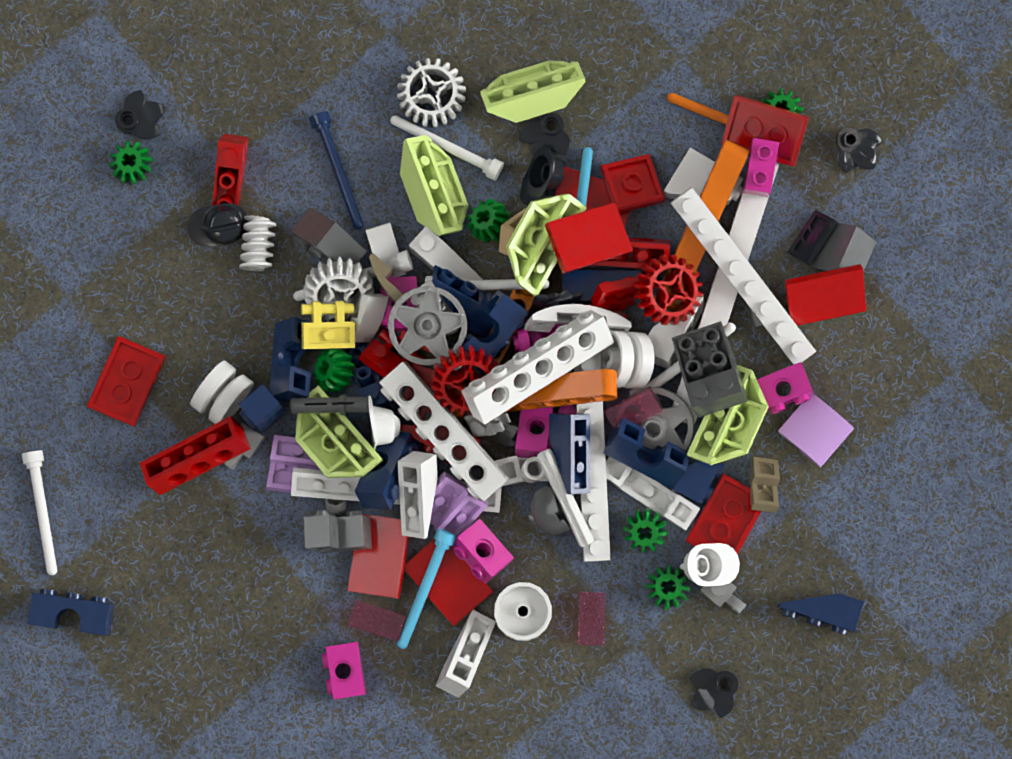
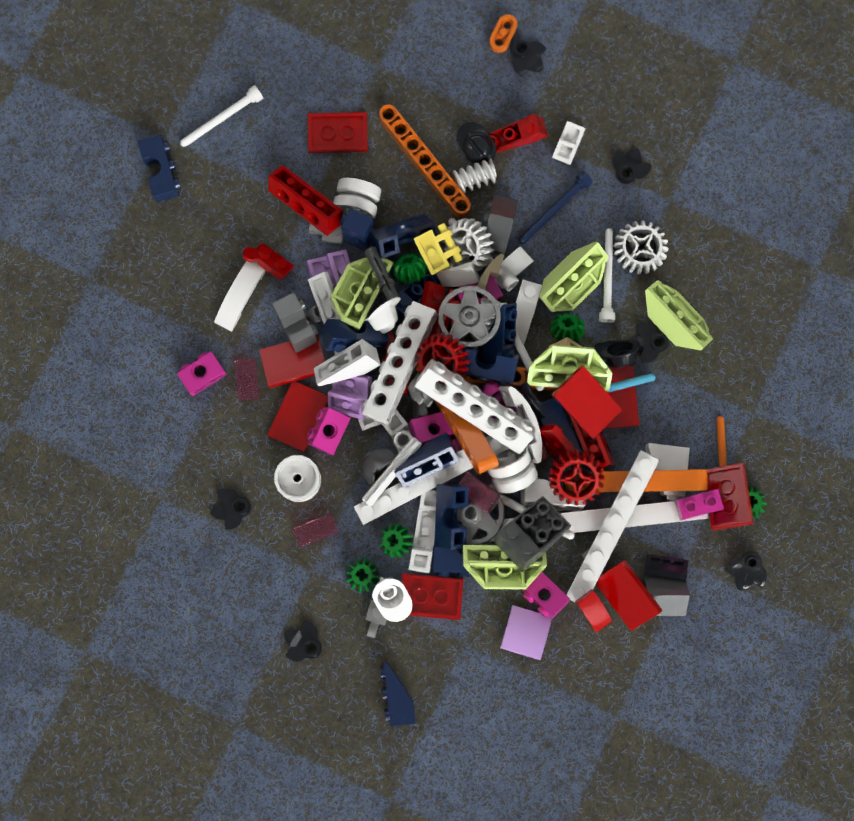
camera: 60 degrees right, 0 degrees up
green gear [109,141,153,185] -> none
medium azure piece [397,528,457,649] -> none
white slope [436,610,496,698] -> none
red tile [600,154,665,213] -> none
dark tan slope [750,457,780,513] -> none
none -> black plate [210,489,251,529]
none -> white slope [214,260,266,332]
none -> red hinge [242,243,294,281]
none -> orange beam [379,104,471,219]
none -> orange plate [489,14,517,53]
none -> white slope [552,121,586,165]
none -> slope [575,589,612,633]
none -> black plate [612,148,652,184]

